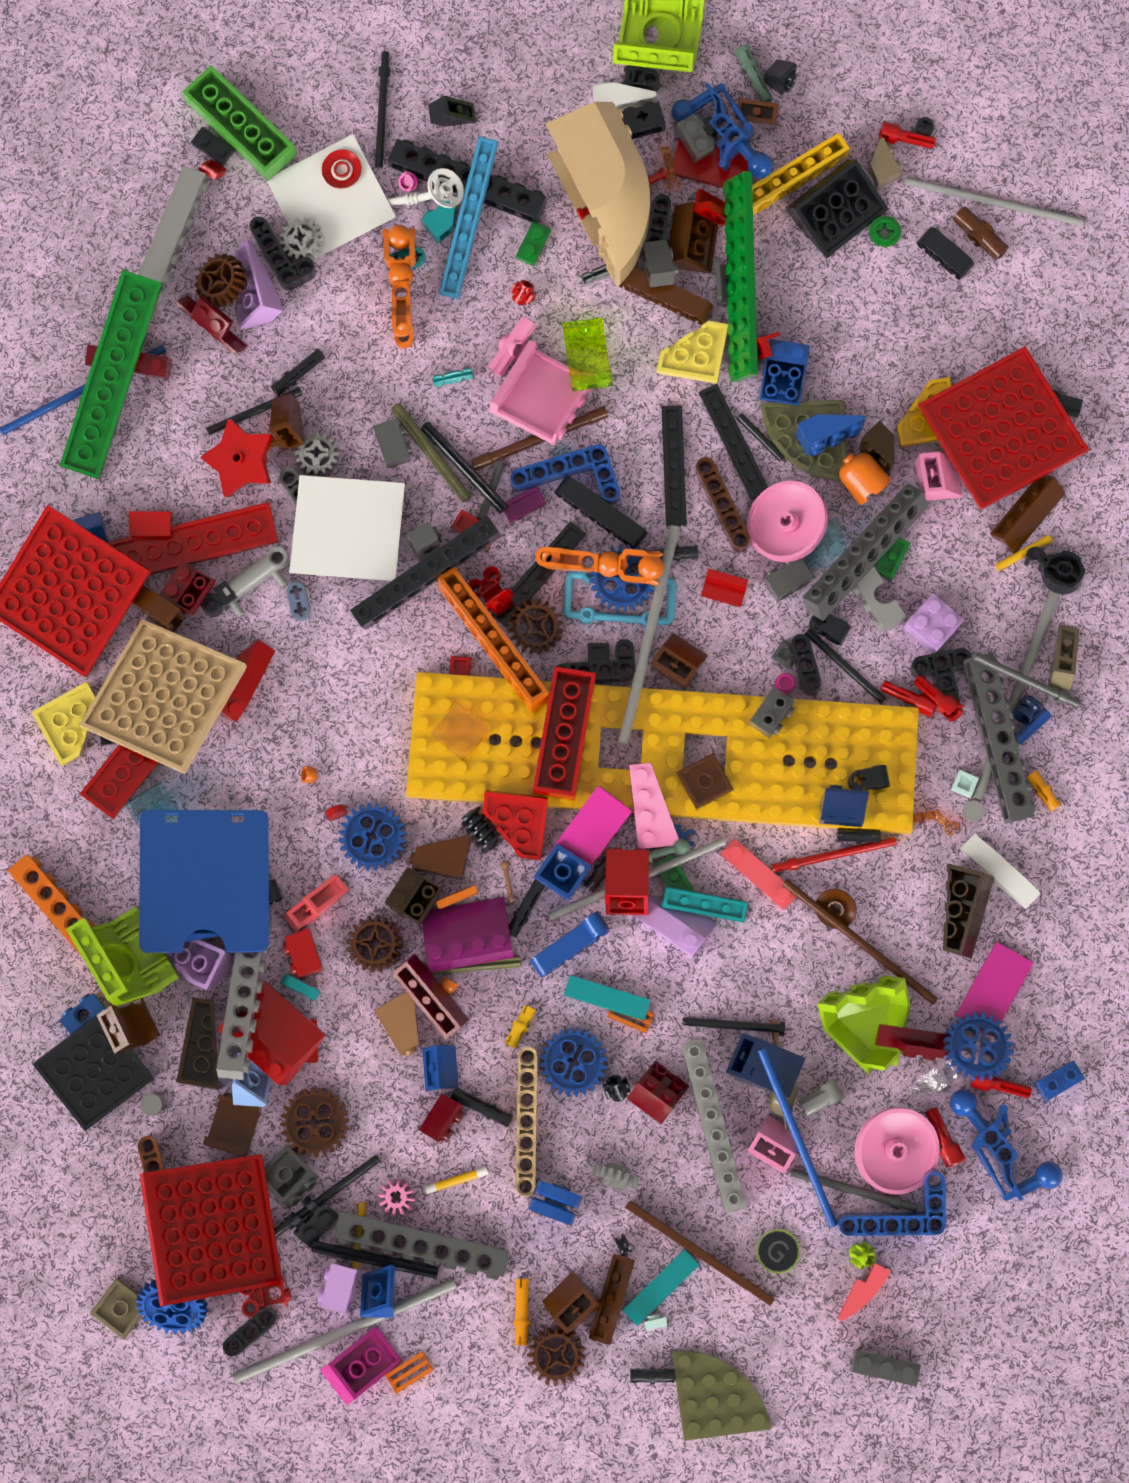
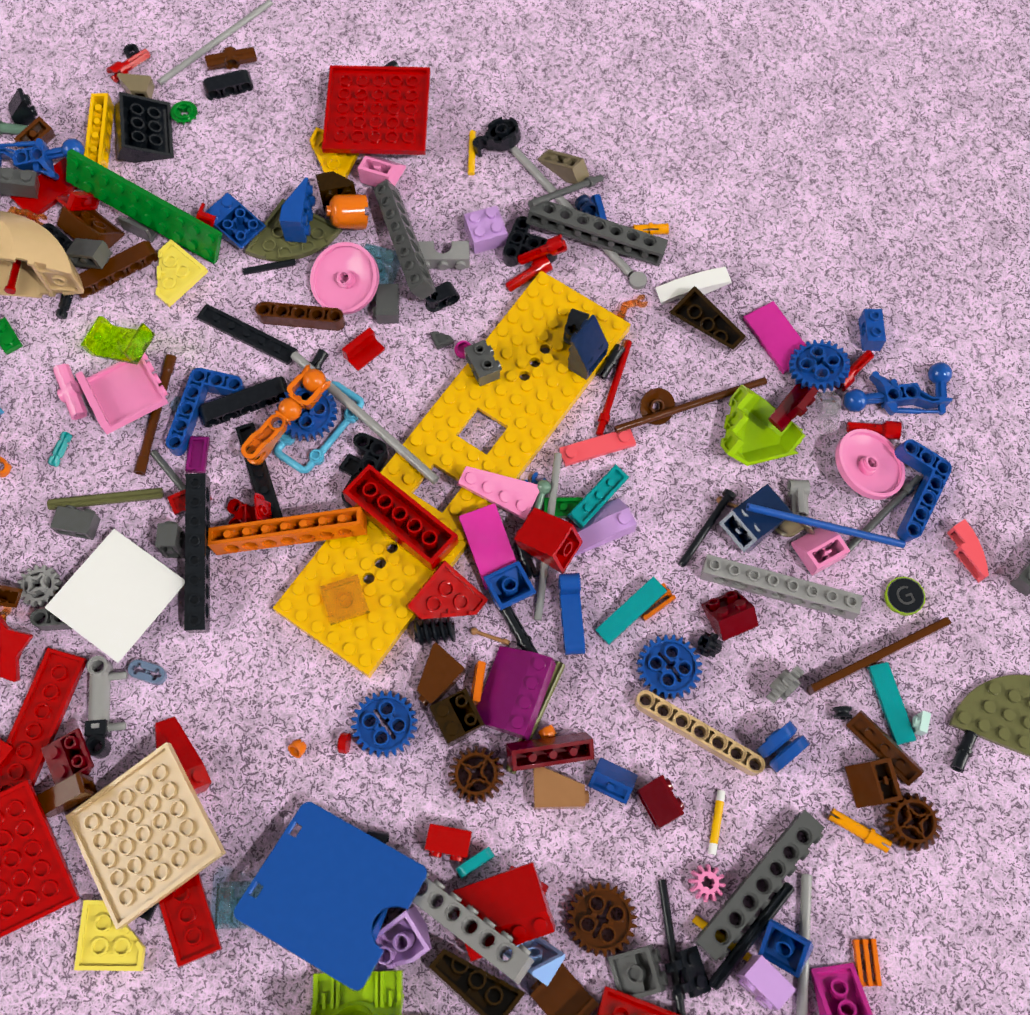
camera: 65 degrees left, 10 degrees down
coral slope [284,874,349,932] -> none
black axle [421,422,508,513] -> none
red tile [449,656,472,676] -> none
black pin [450,1086,514,1128] -> none
yellow pin [504,1005,536,1049] -> none
reddish brown gear [507,599,563,655] -> none
red gear [510,280,536,305] -> none
reddish brown slope [651,633,708,690] -> none
reddish brown tile [676,753,734,810] -> none
black tile [698,384,768,501] -> none
black beam [790,634,821,696] -> none
black piece [804,628,887,704] -> none
lime gear [849,1241,876,1270] -> none
green plate [875,538,911,581] -> none
light aqua plate [951,770,979,798] -> none
reddish brown panel [990,475,1065,553] -> none

